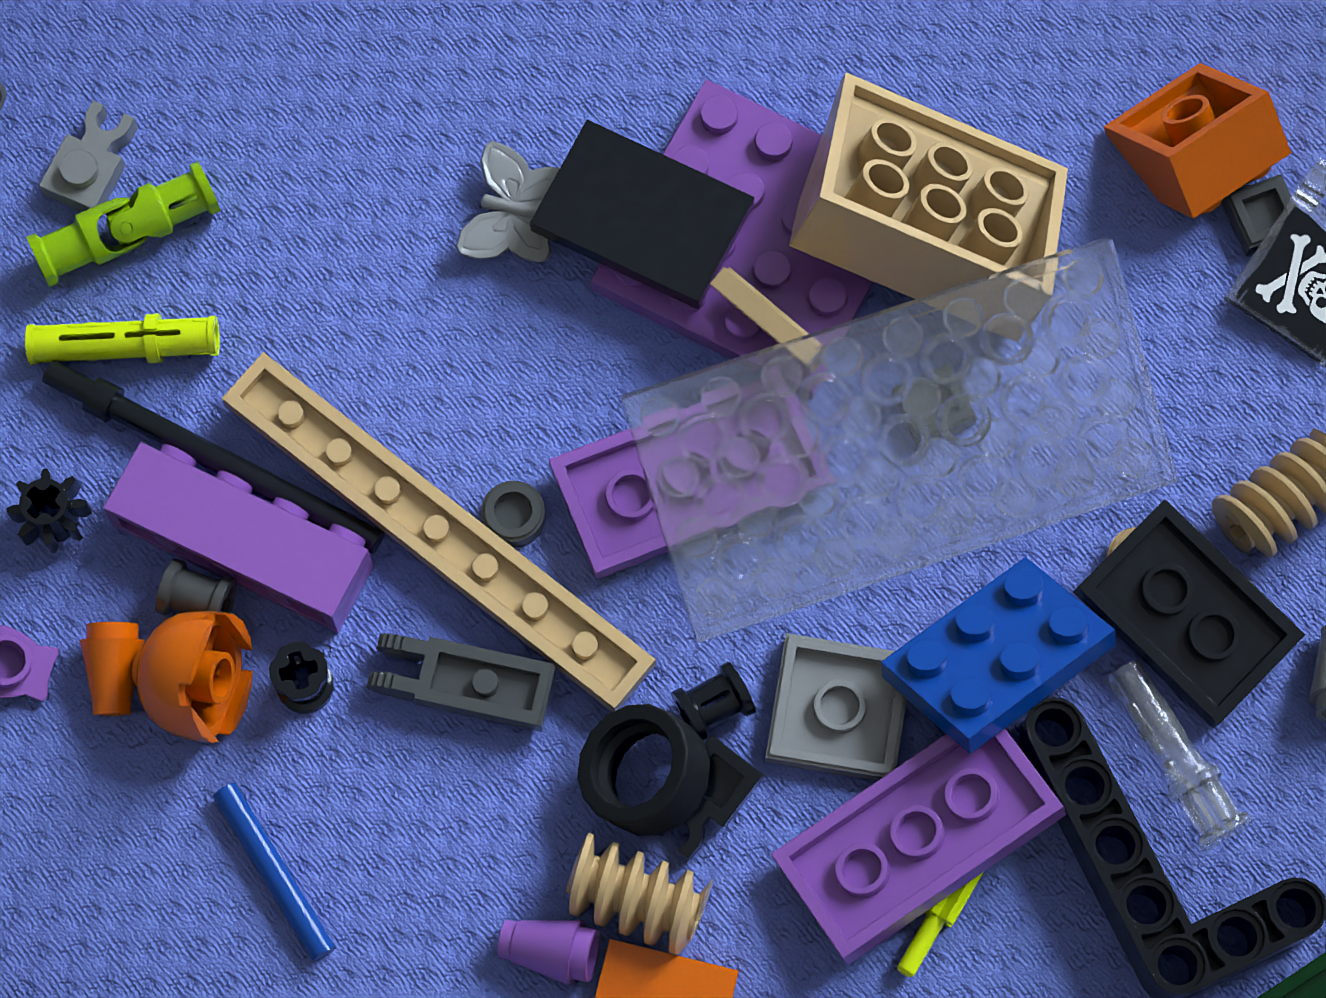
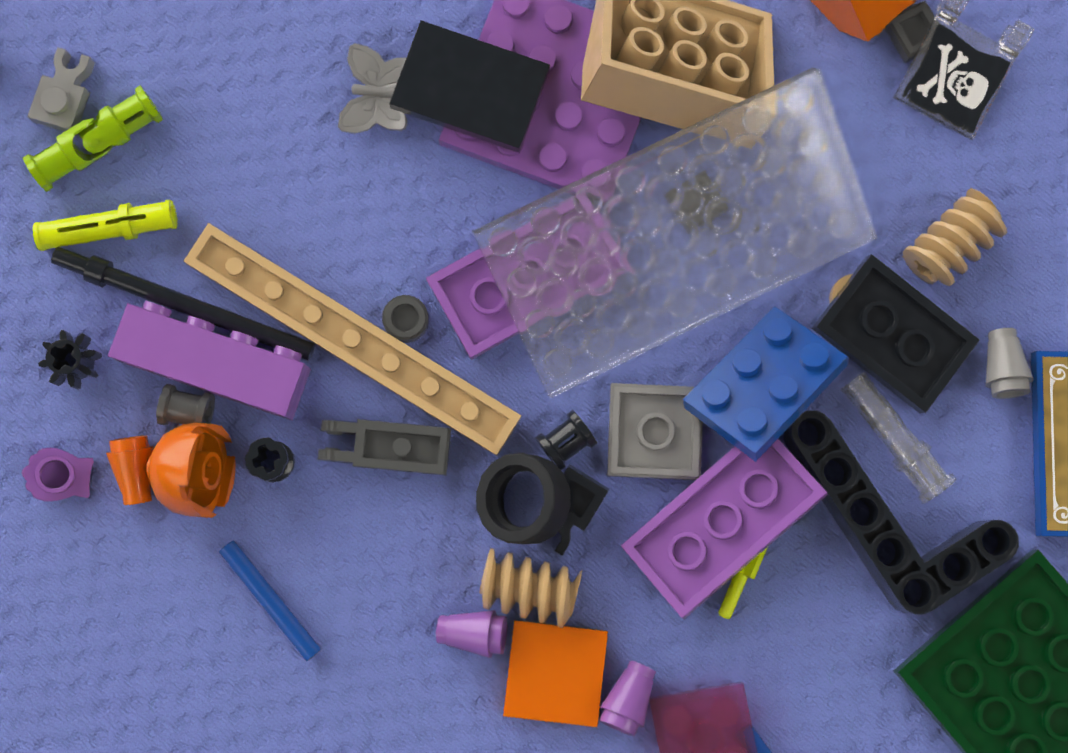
camera: 10 degrees left, 10 degrees up
tan tile [710,267,827,373] -> none

